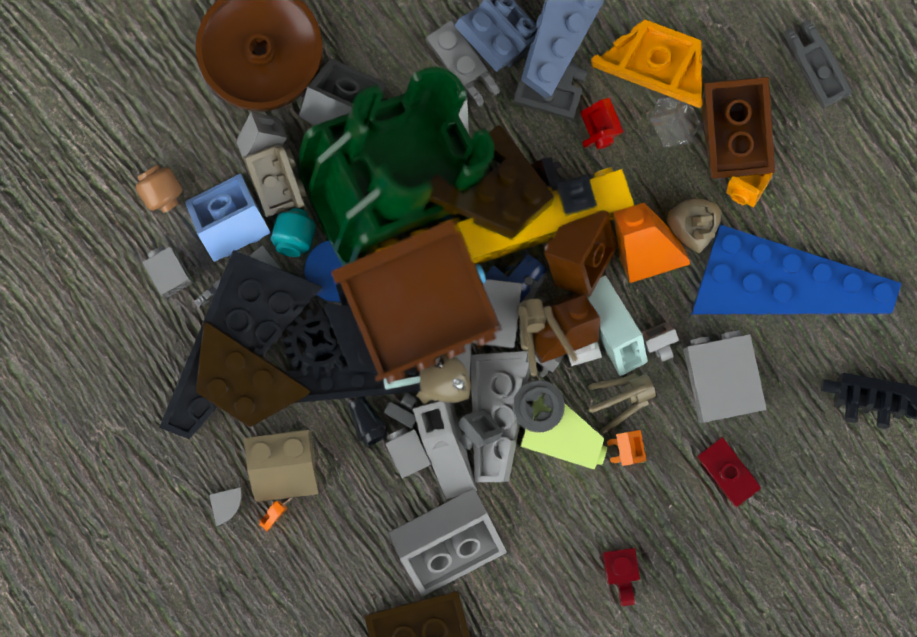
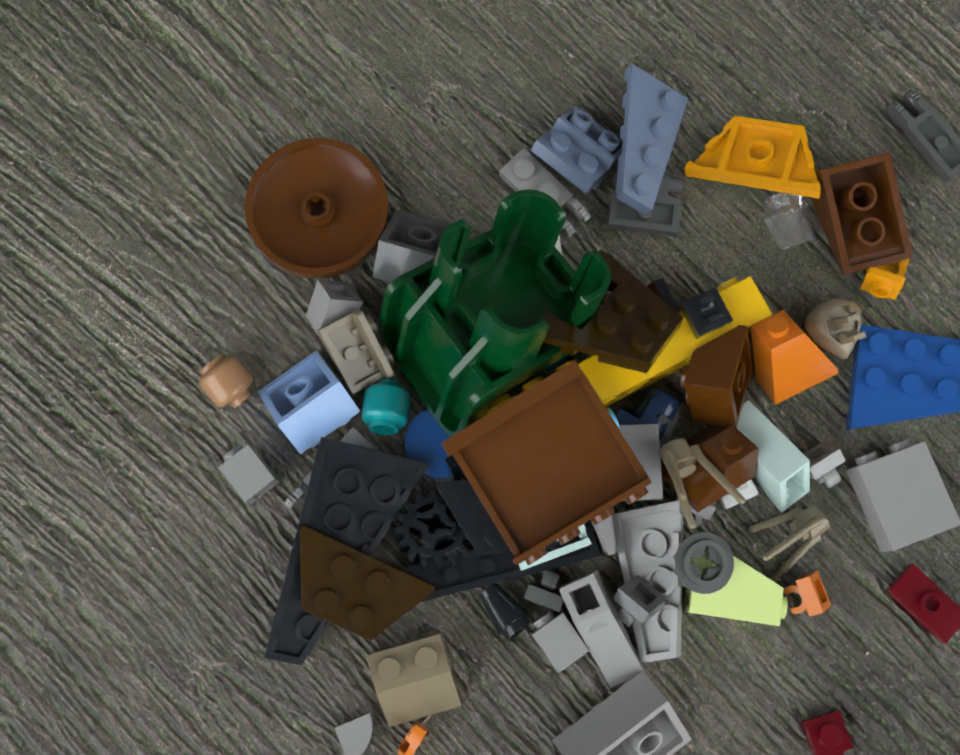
camera: 10 degrees left, 5 degrees down
dark tan piece [417,353,471,405] -> none
red bracket [580,98,624,150] -> none

